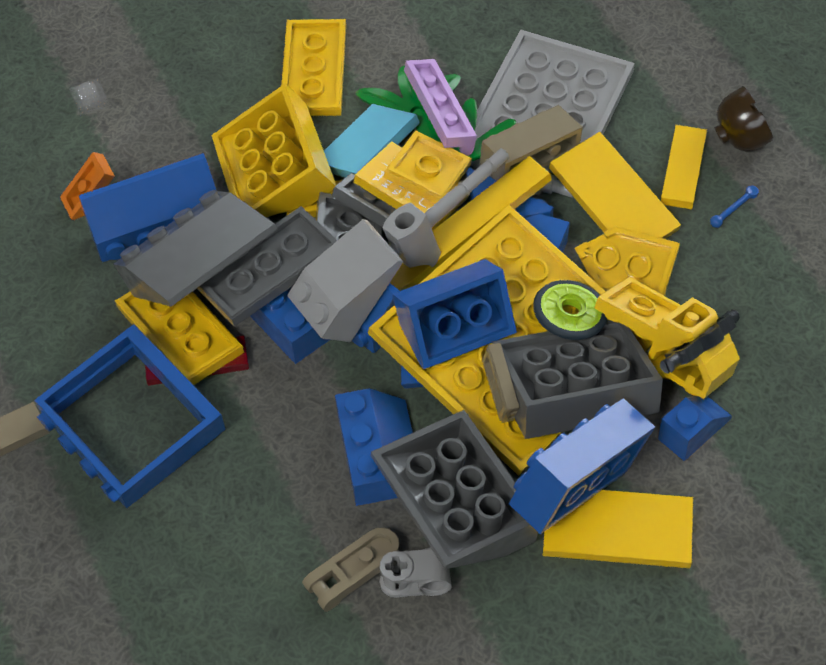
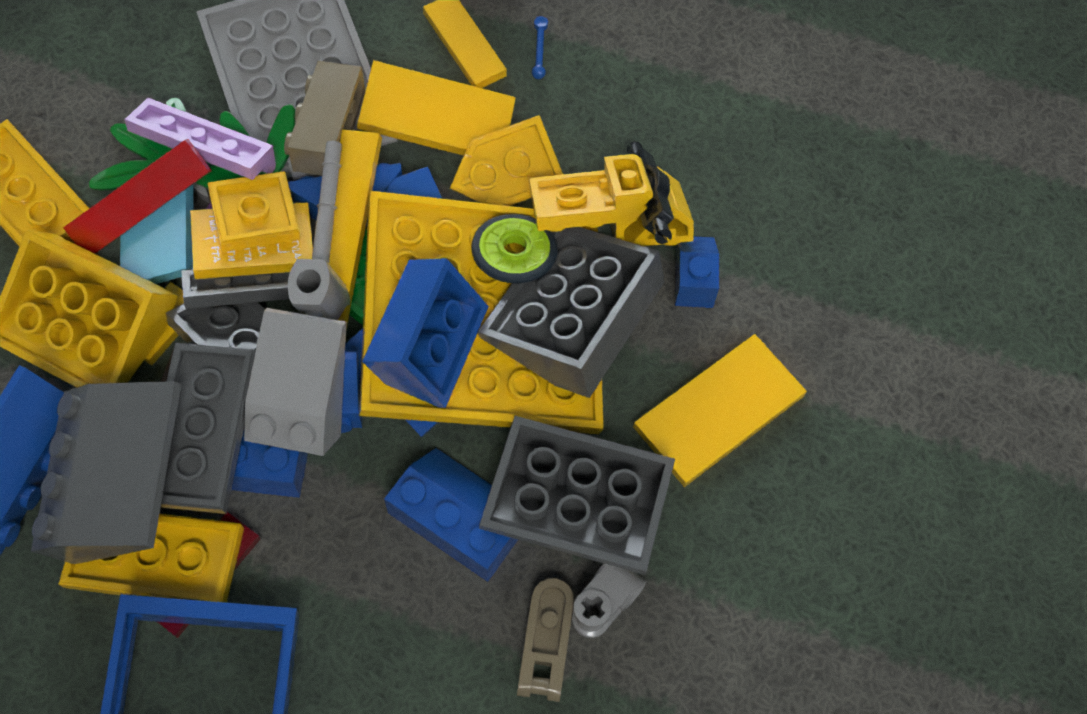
camera: 50 degrees left, 10 degrees up
dark tan tile [482,343,519,423] -> none
blue brick [509,398,655,534] -> none
none -> red tile [63,139,212,254]

